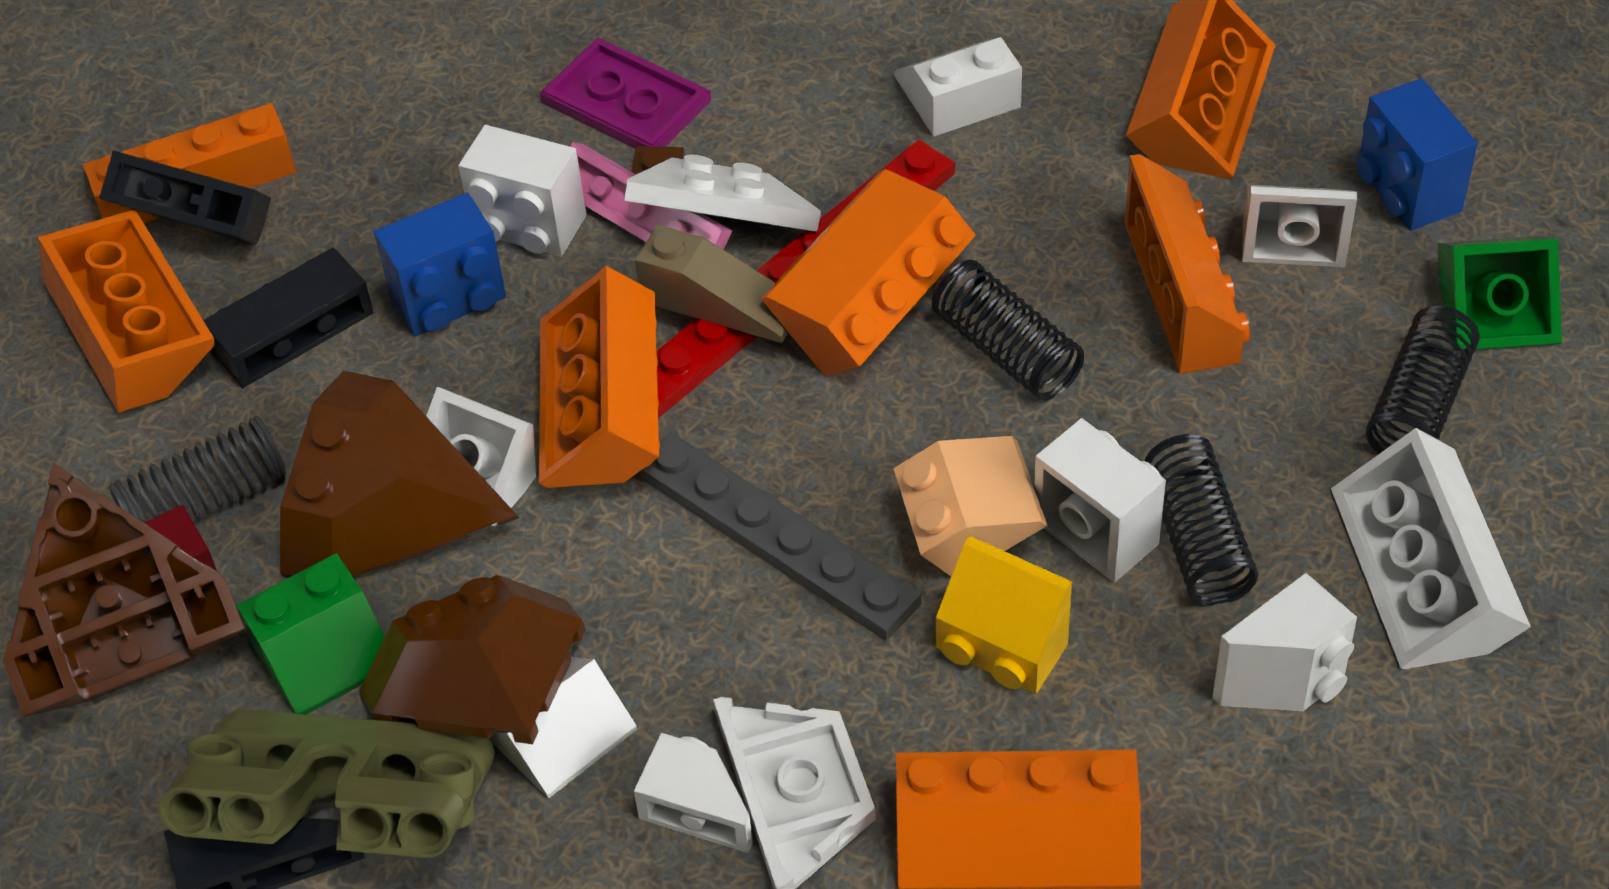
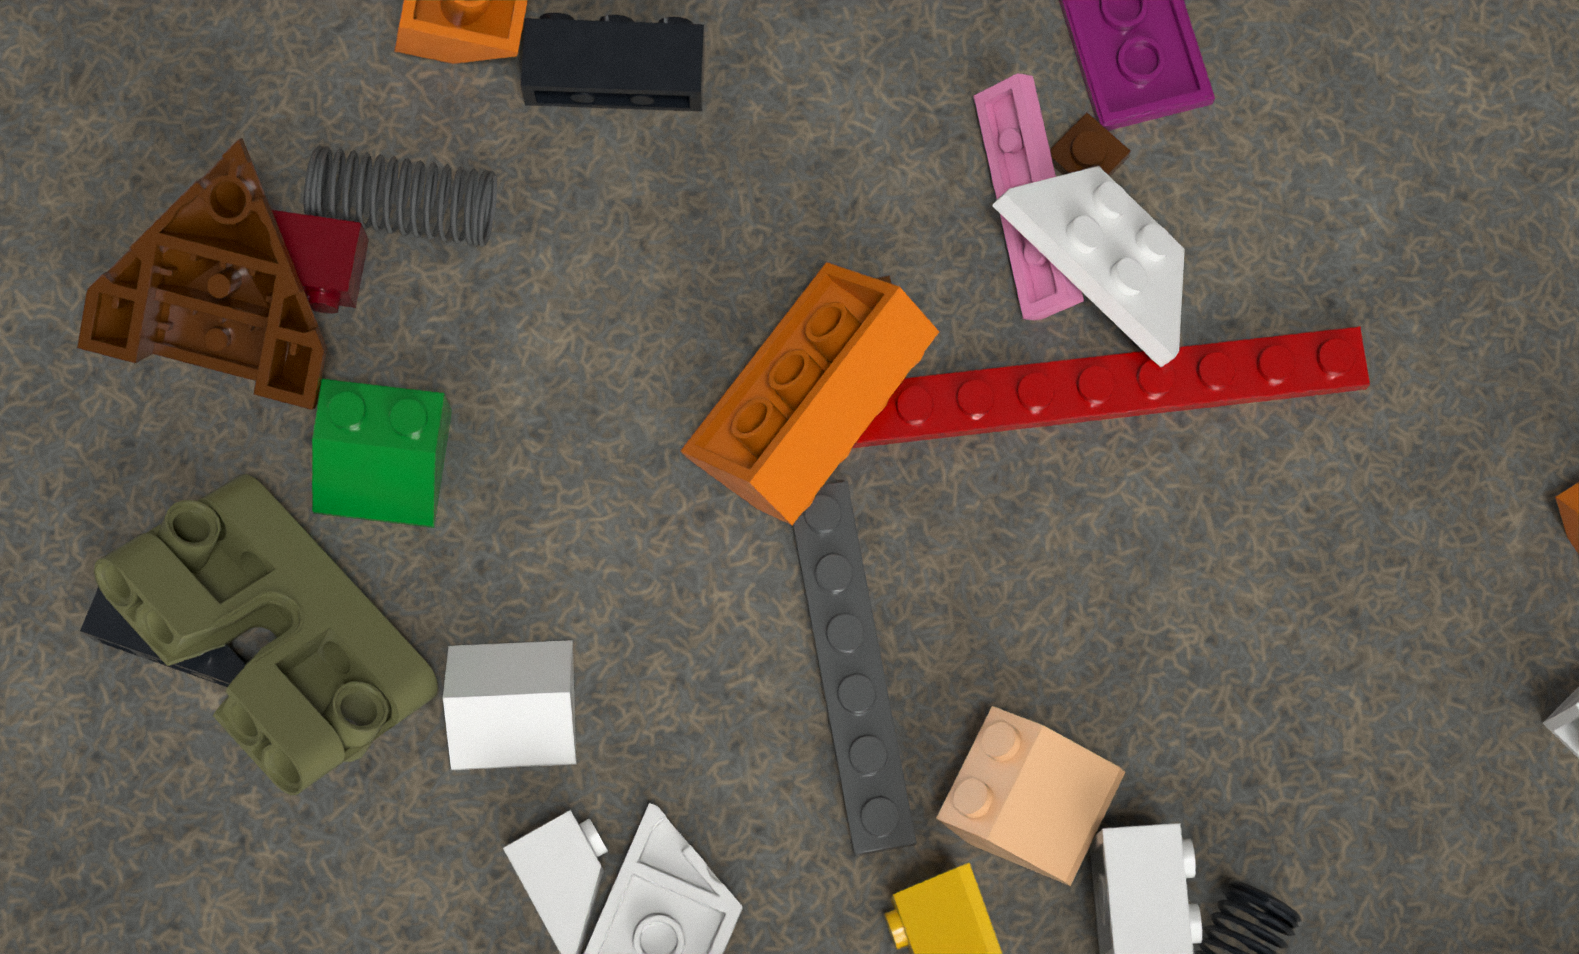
camera: 35 degrees right, 25 degrees up
reddish brown wedge [280,370,519,577] -> none
reddish brown wedge [359,575,586,745] -> none
blue brick [374,192,507,337] -> none
white slope [426,387,536,526] -> none
white brick [458,125,586,257] -> none
dark tan slope [635,224,788,343] -> none
orange slope [761,169,976,376] -> none
white slope [894,37,1022,137] -> none
black piece [932,259,1084,401] -> none
orange slope [1125,154,1250,374] -> none

